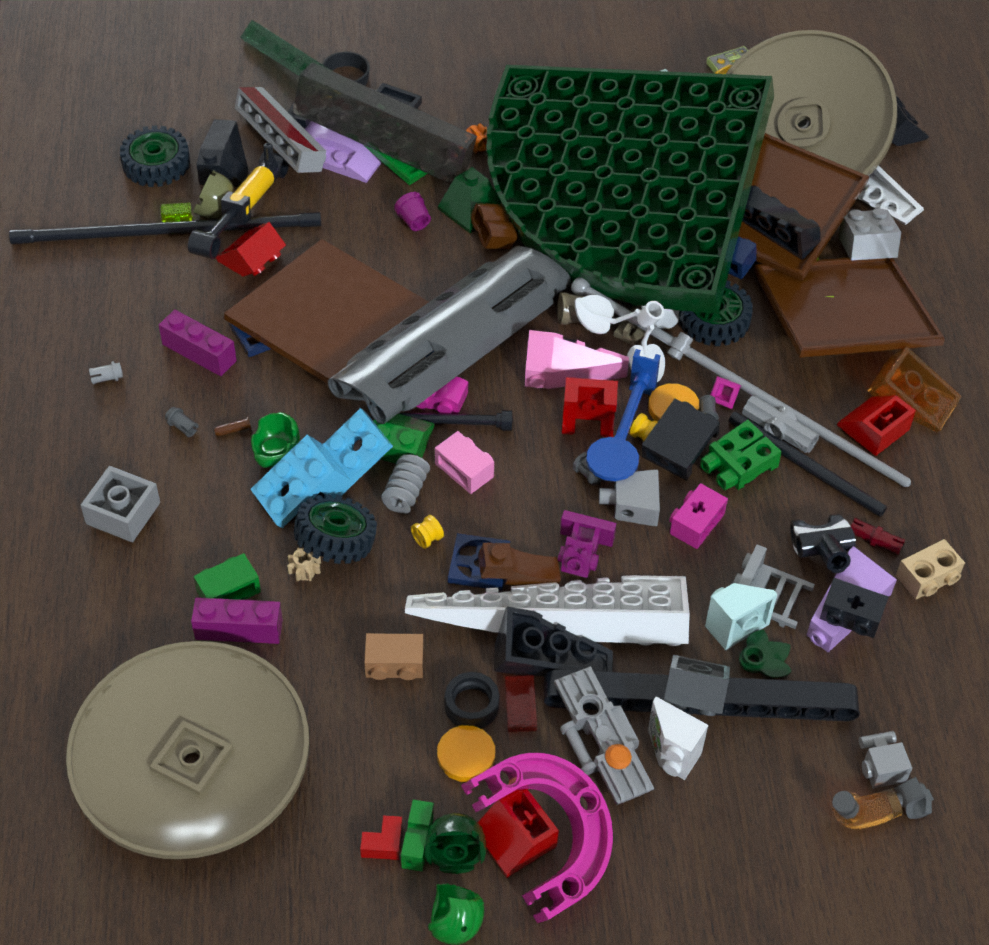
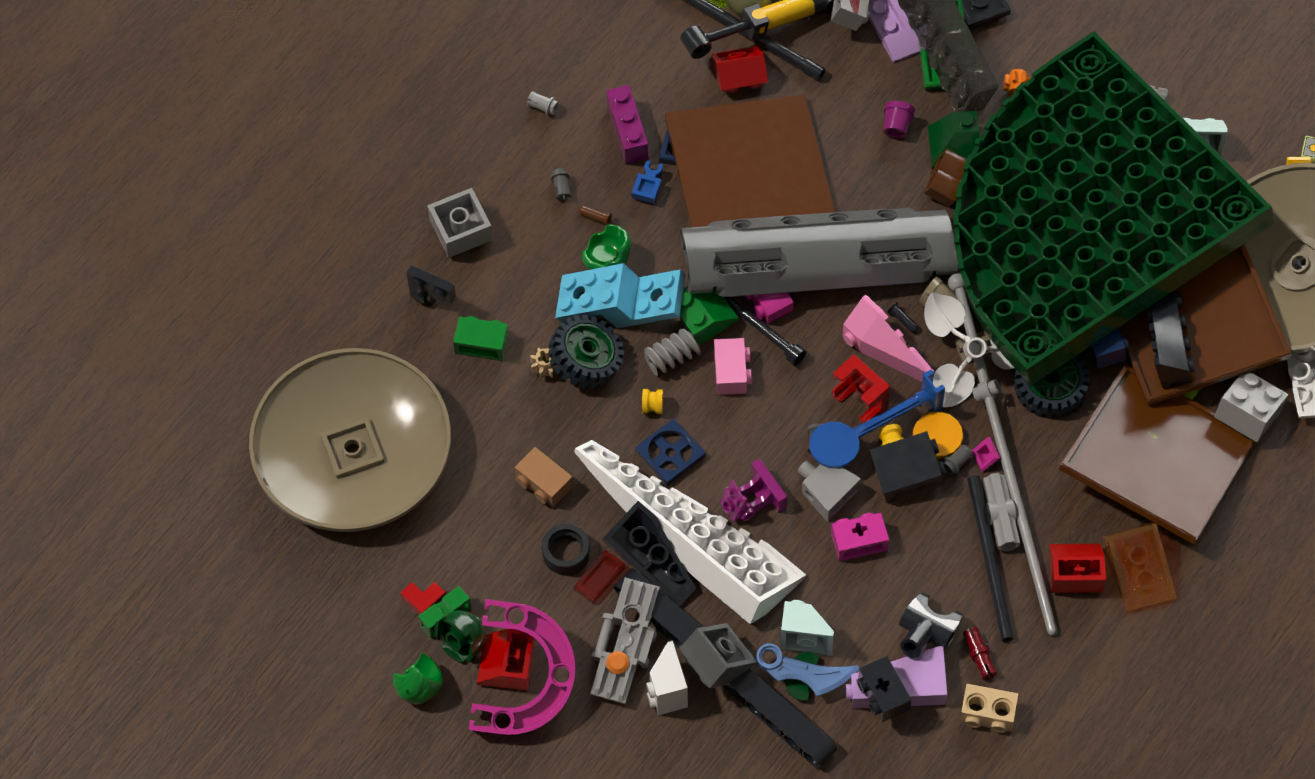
camera: 45 degrees right, 10 degrees up
magenta brick [191,598,283,644] -> none
light orange tile [437,725,495,782] -> none
reddish brown slope [478,543,561,585] -> none
green hips [700,420,782,491] -> none
light grey plate [733,545,815,629] -> none
none -> black plate [406,265,456,306]
none -> blue plate [631,161,663,204]
none -> medium blue piece [756,643,859,697]

